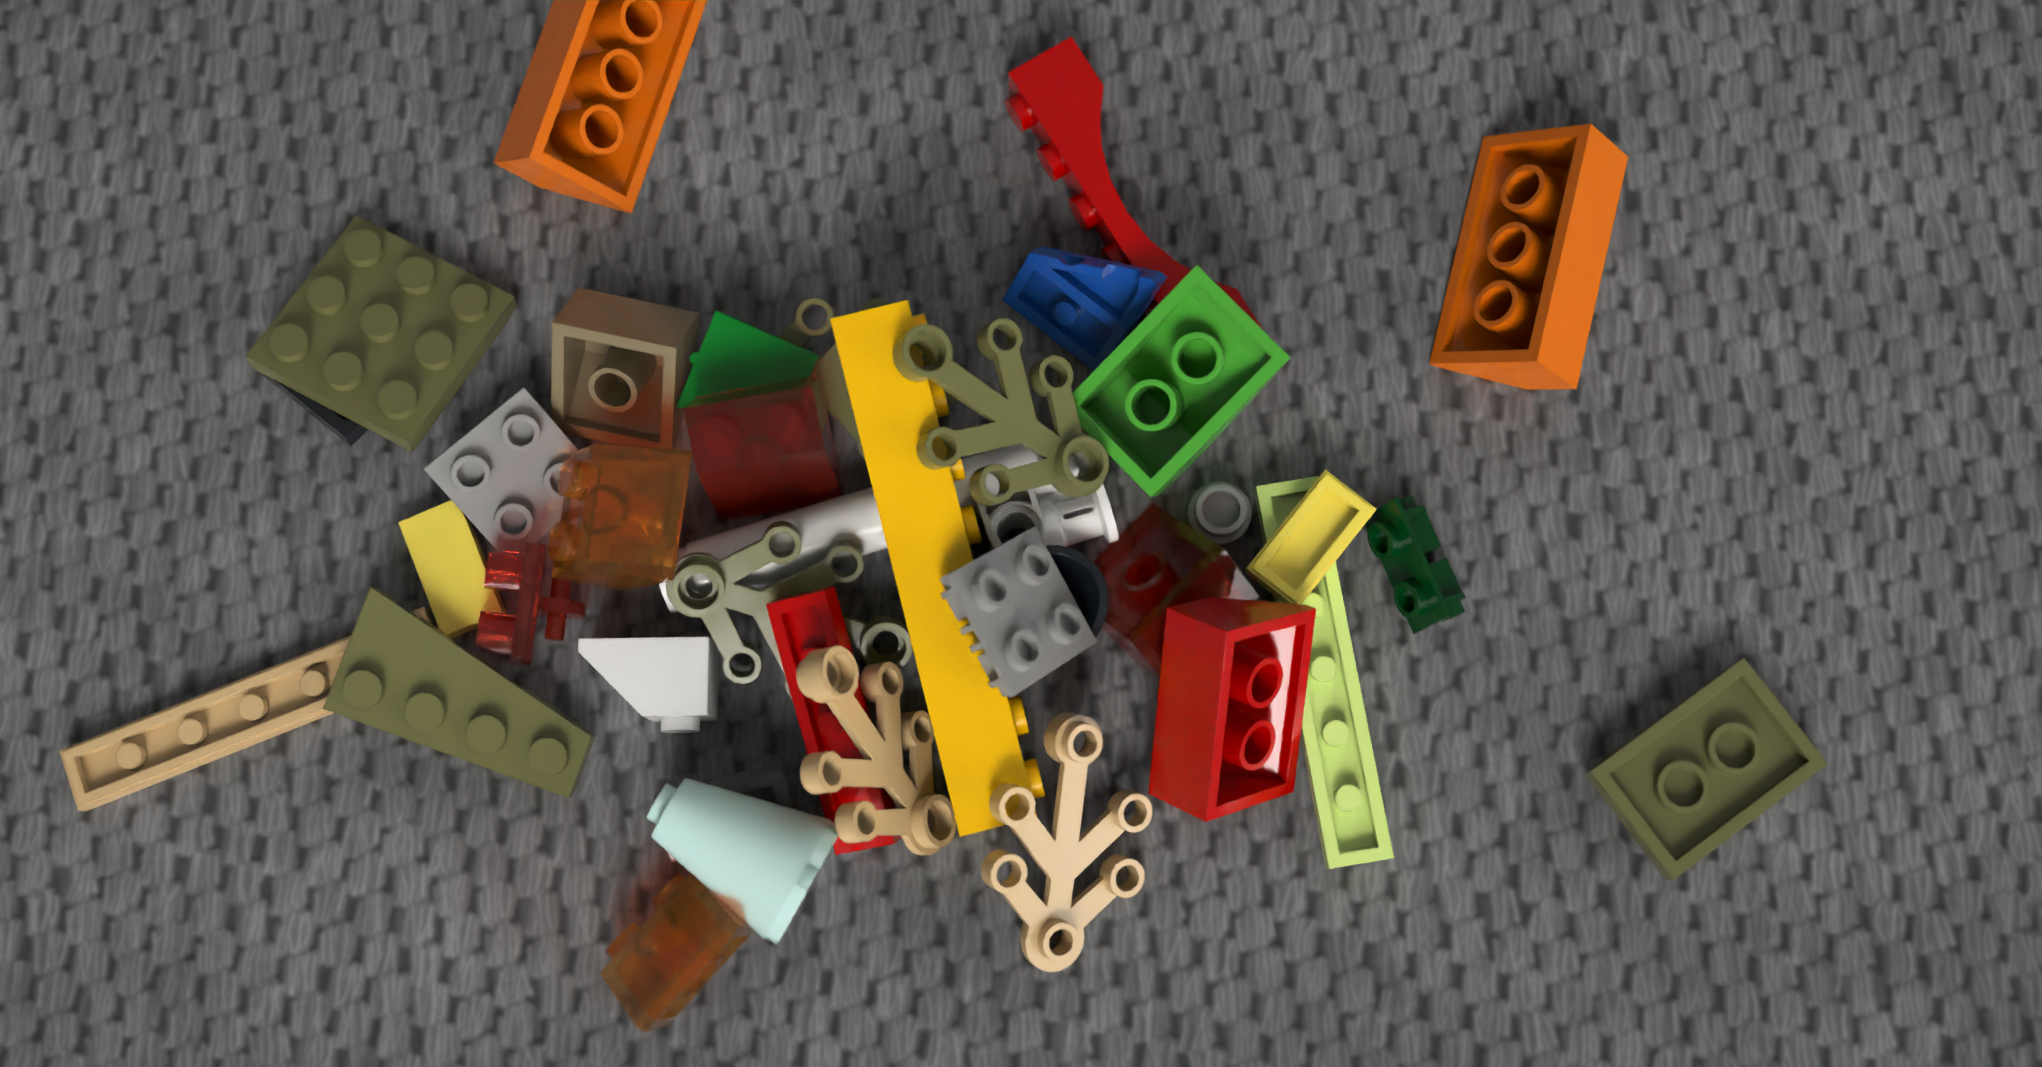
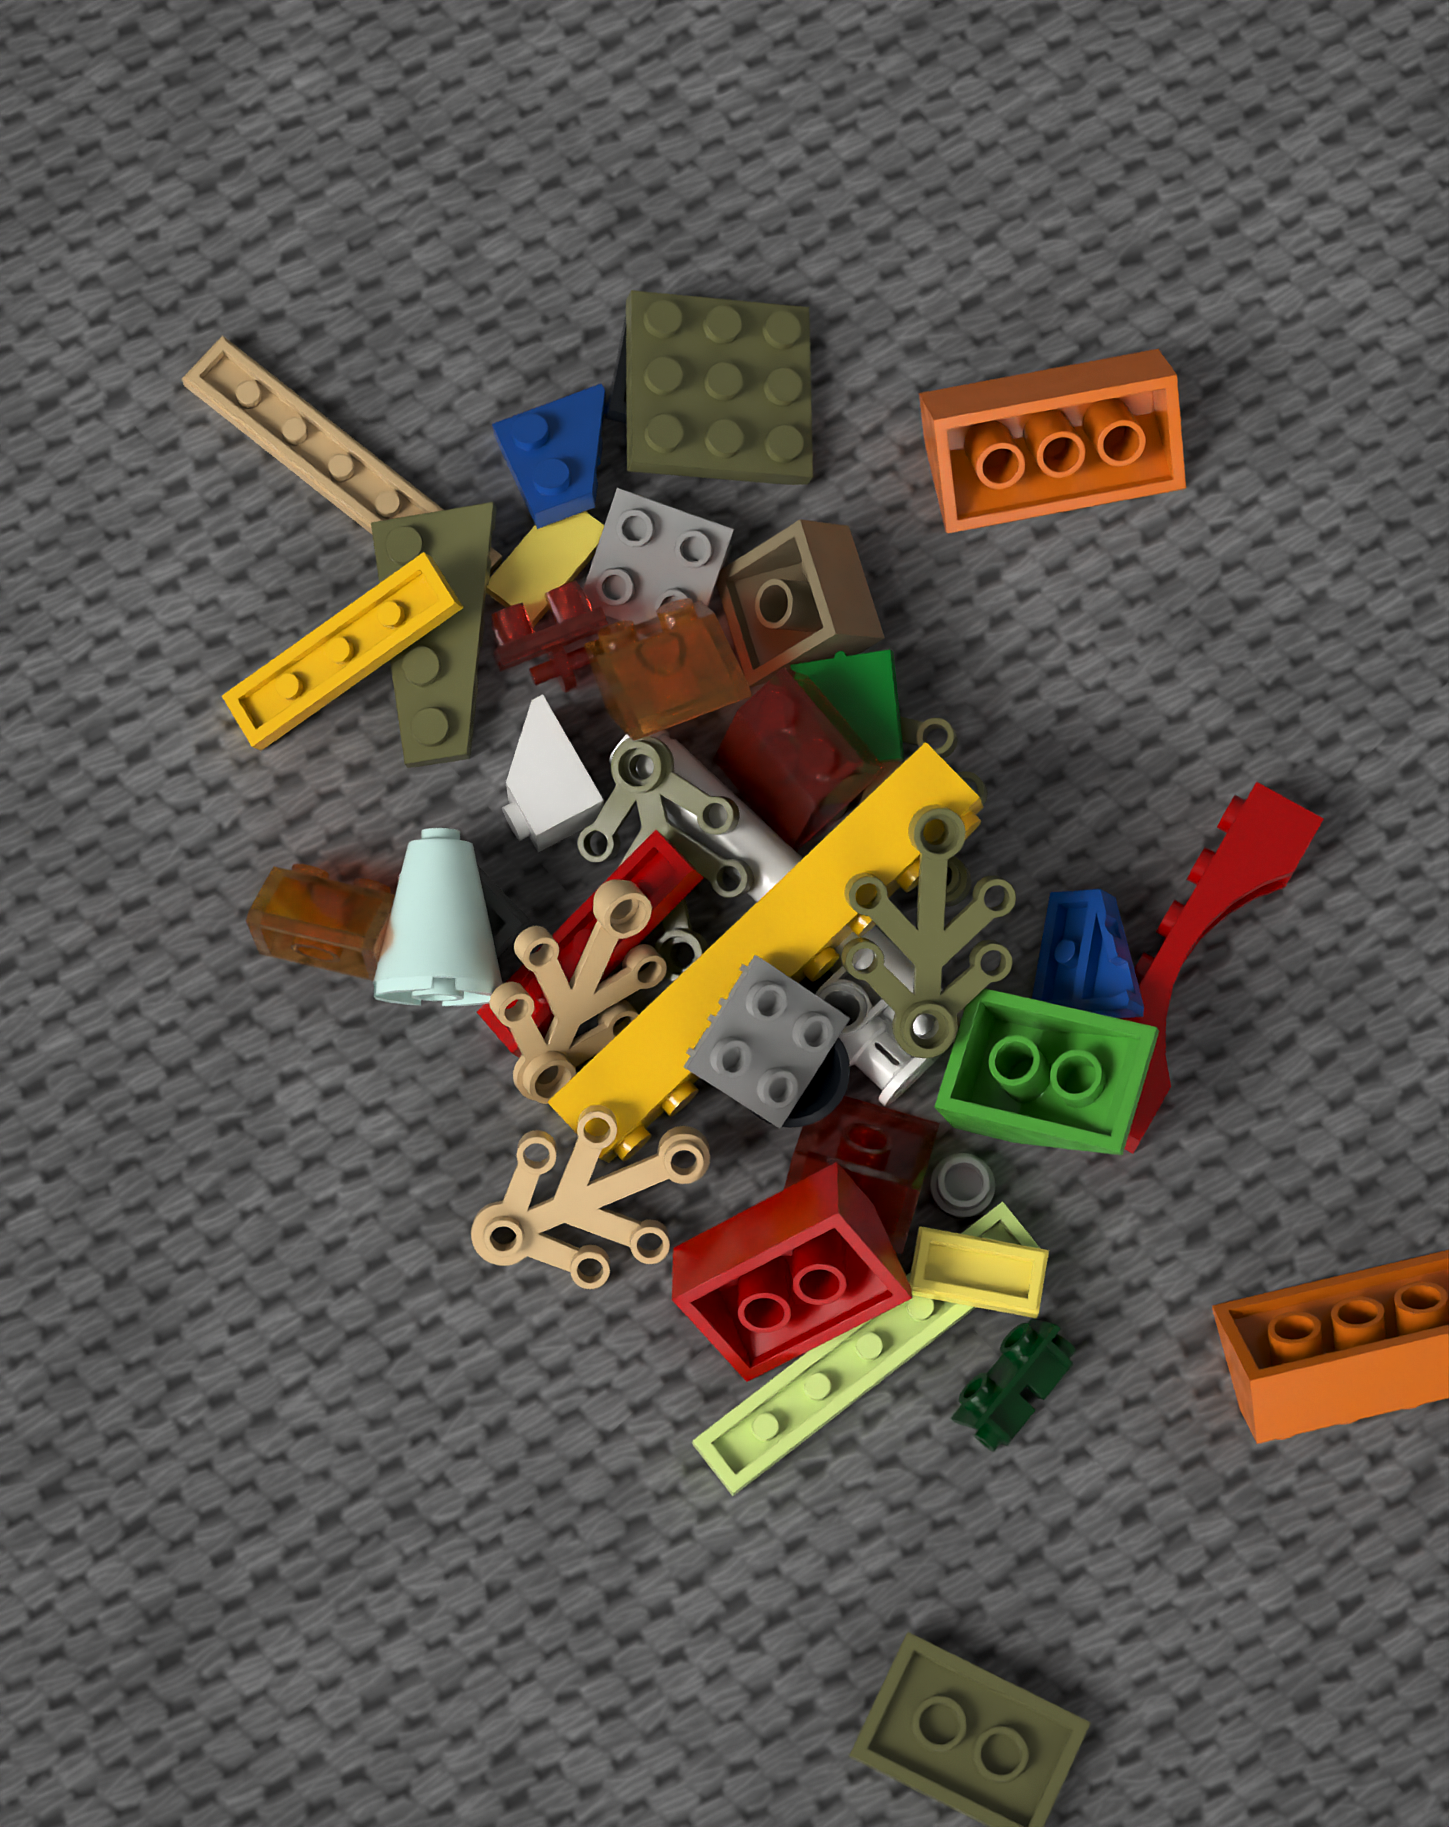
camera: 55 degrees right, 5 degrees down
none -> yellow plate [222,552,464,751]
none -> blue wing [492,383,608,529]

